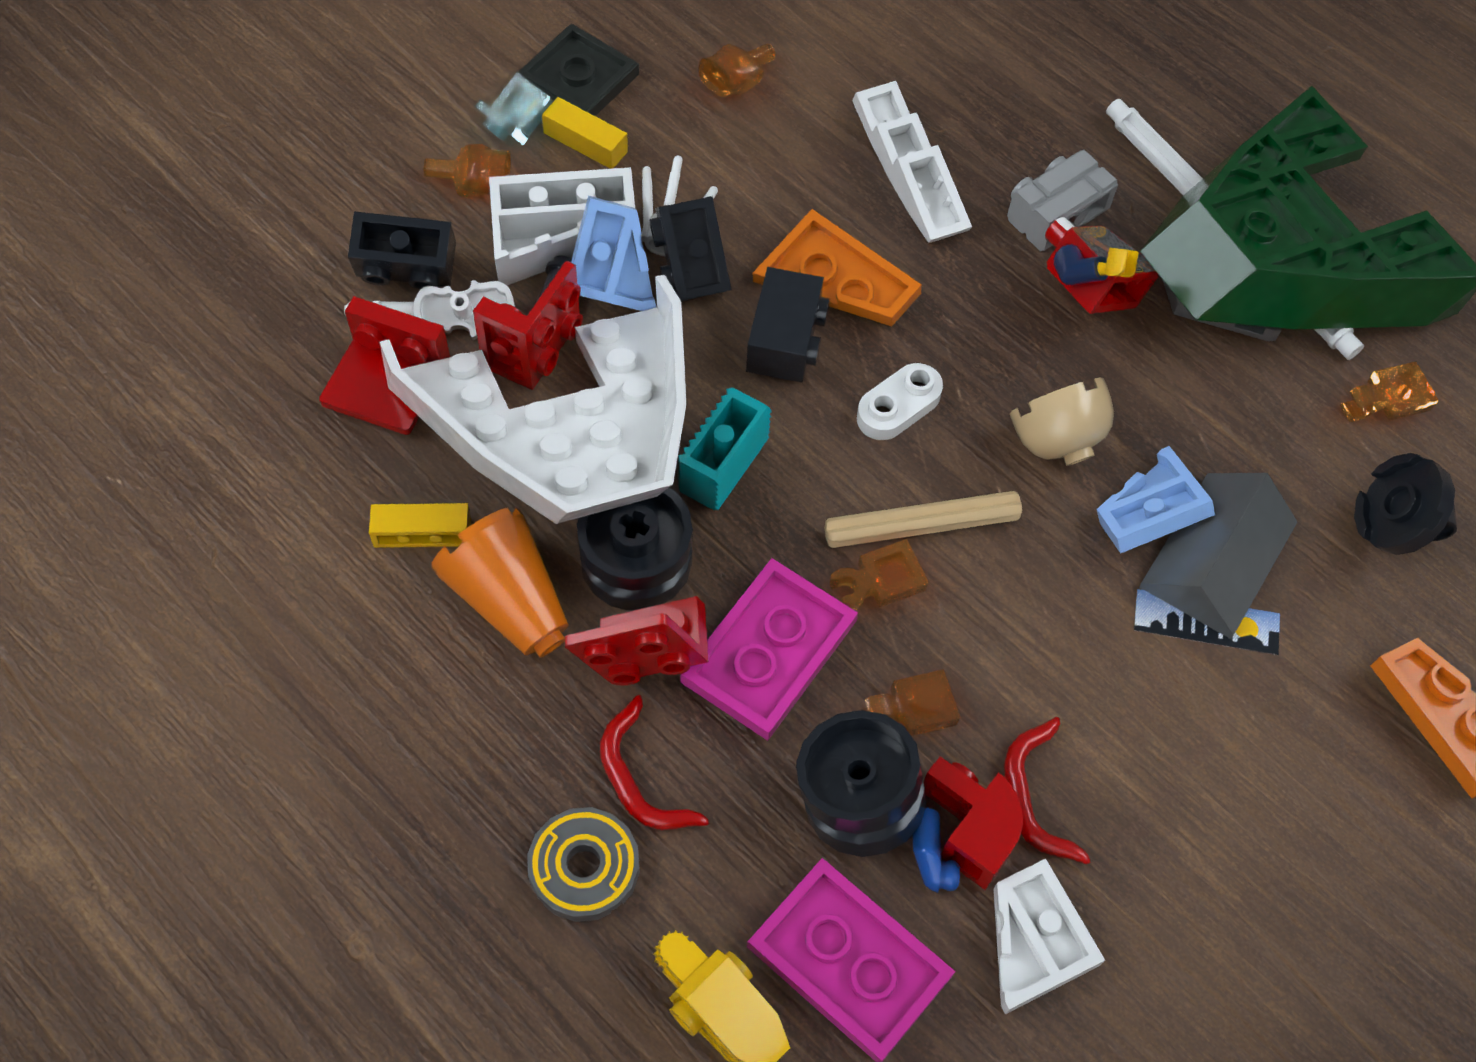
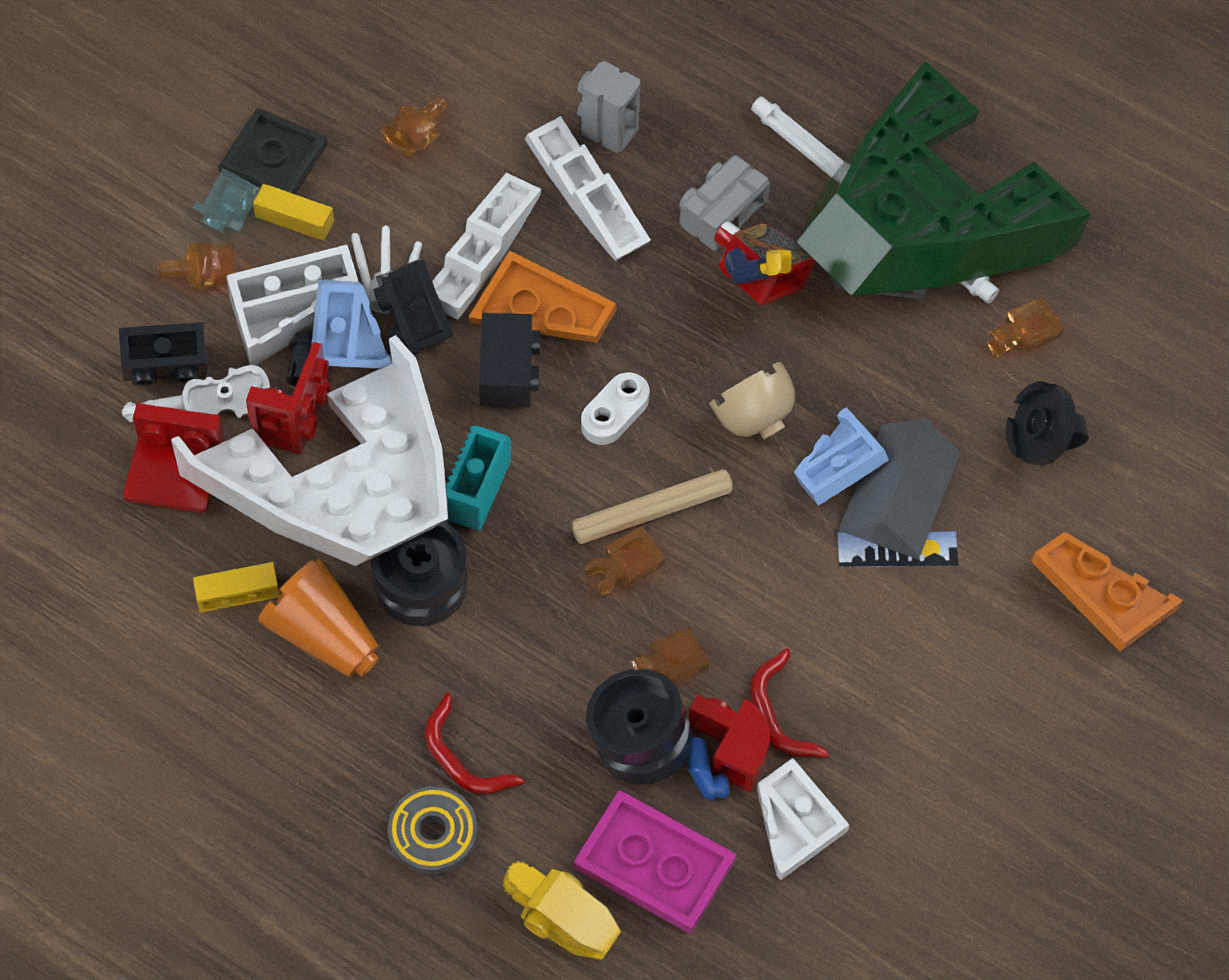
camera: 10 degrees left, 0 degrees up
red bracket [565,596,709,686] -> none
dark pink plate [680,558,858,741] -> none
none -> white slope [432,173,541,320]
none -> light grey brick [577,61,641,153]

